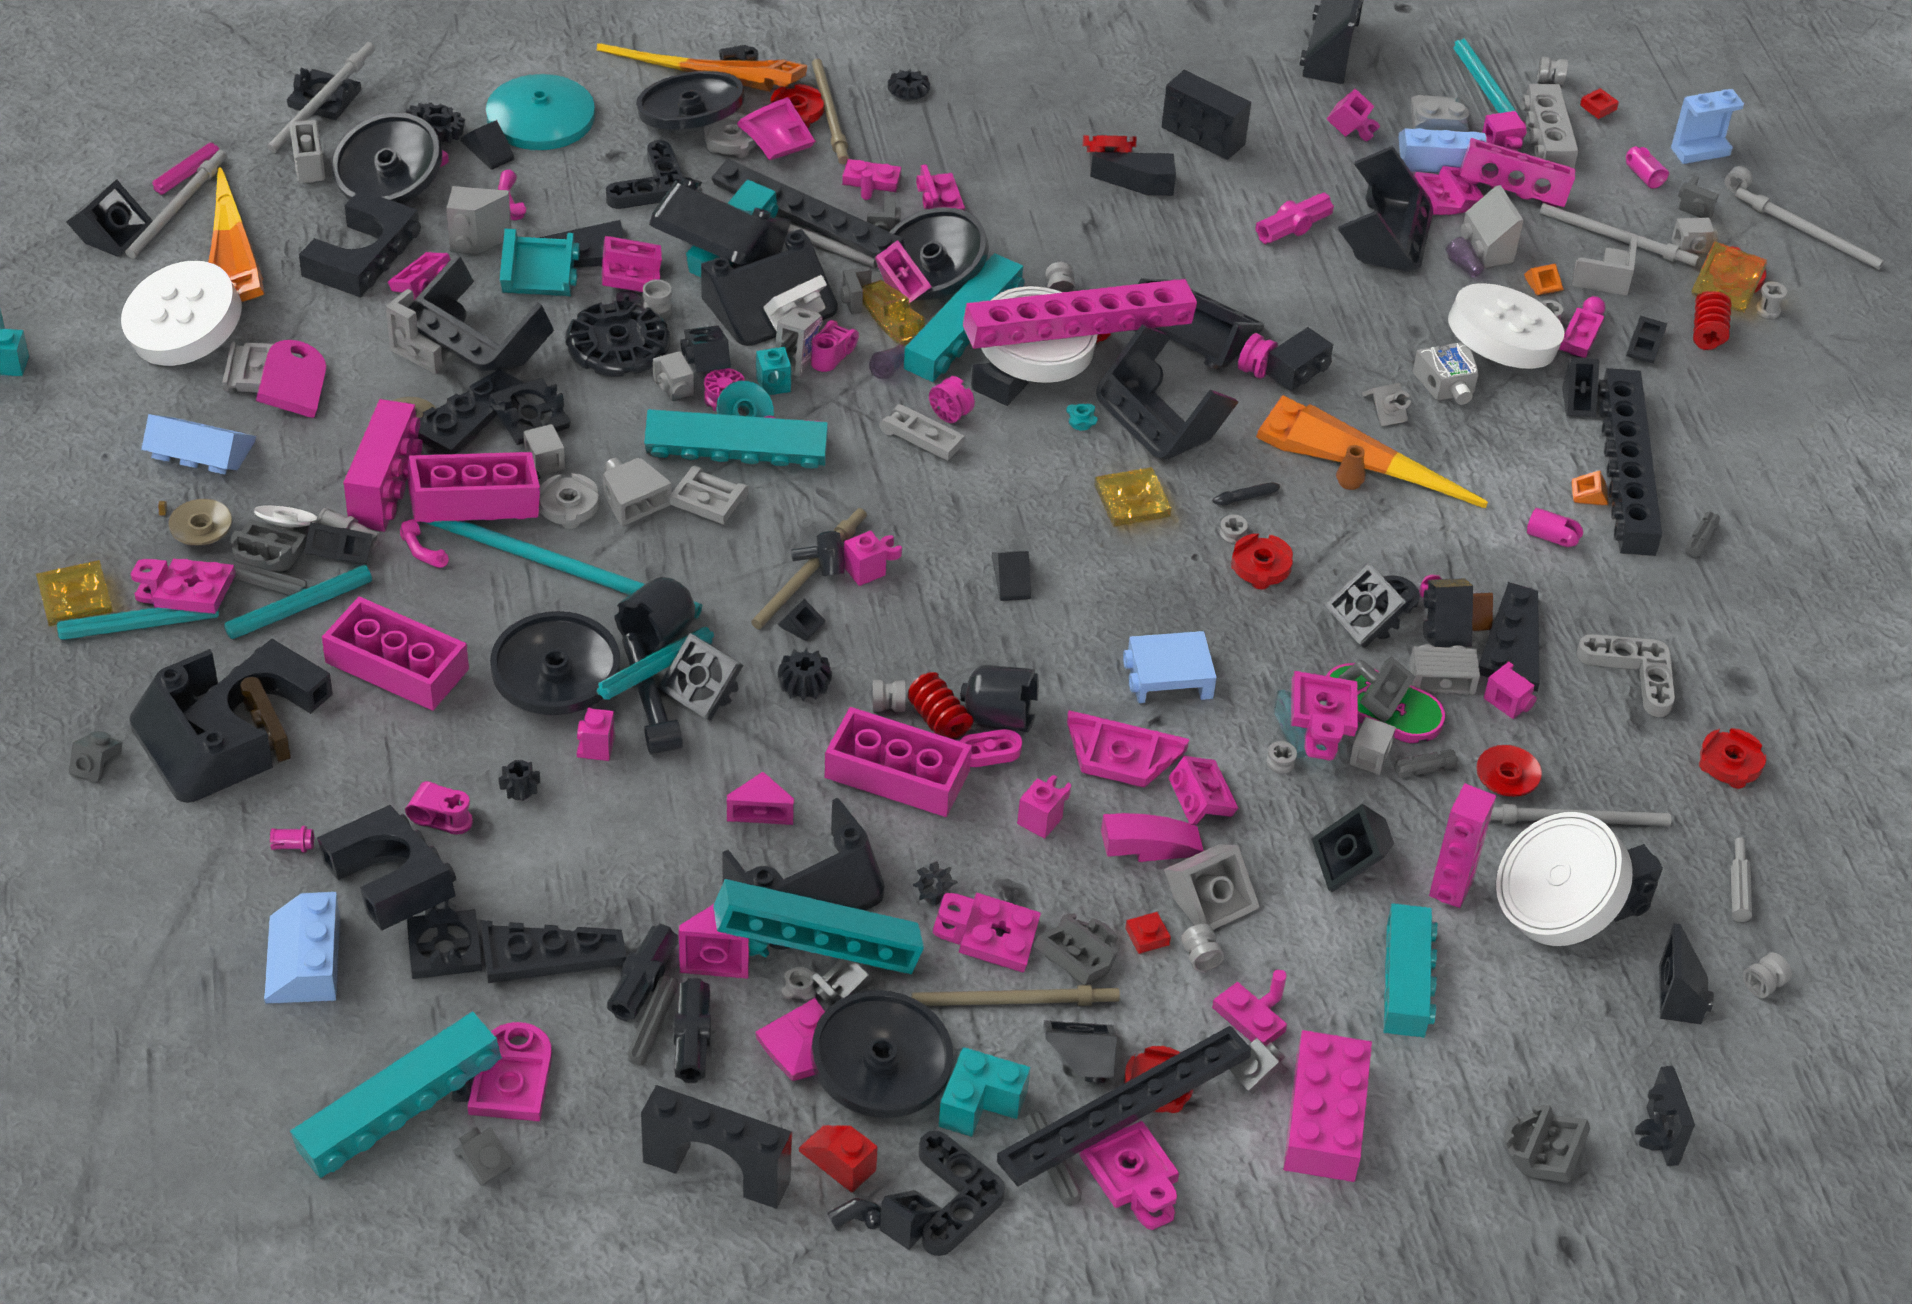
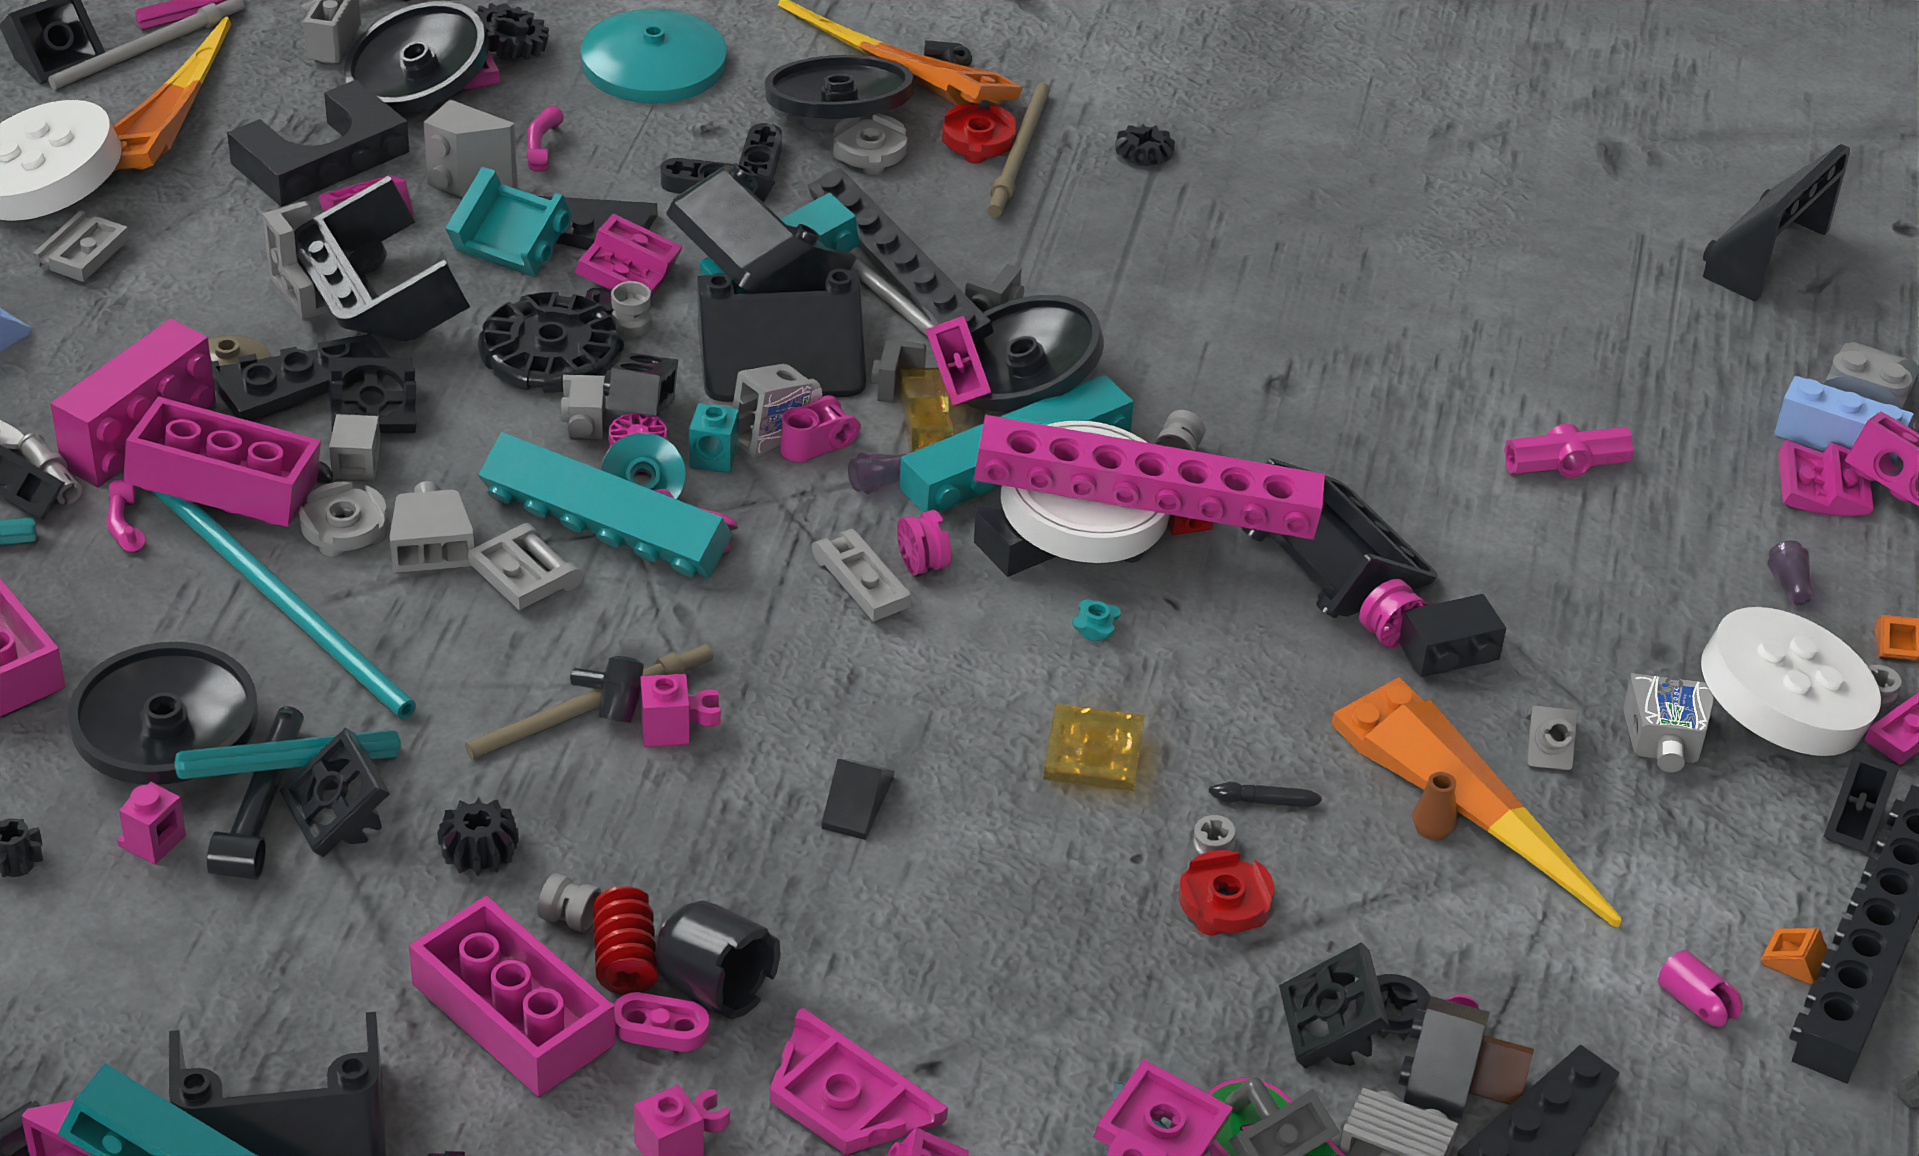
camera: 25 degrees right, 5 degrees down
dark pink tile [256,340,326,418] -> none
black slope [461,120,514,170] -> none
black cylinder [614,577,695,655] -> none
dark pink slope [727,772,794,825] -> none
dark pink plate [737,97,816,161] -> none
white bracket [763,275,827,331] -> none
black slope [777,598,826,641] -> none
dark pink plate [842,159,901,200] -> none
dark pink bracket [916,164,965,211] -> none
red plate [1082,135,1137,153] -> none
black slope [1090,152,1176,196] -> none
black windscreen [1096,324,1239,460] -> none
light blue panel [1123,631,1217,703] -> none
black brick [1161,69,1252,160] -> none
dark pink brick [1326,89,1380,142] -> none
black windscreen [1338,146,1433,272] -> none
light grey slope [1460,185,1524,268] -> none

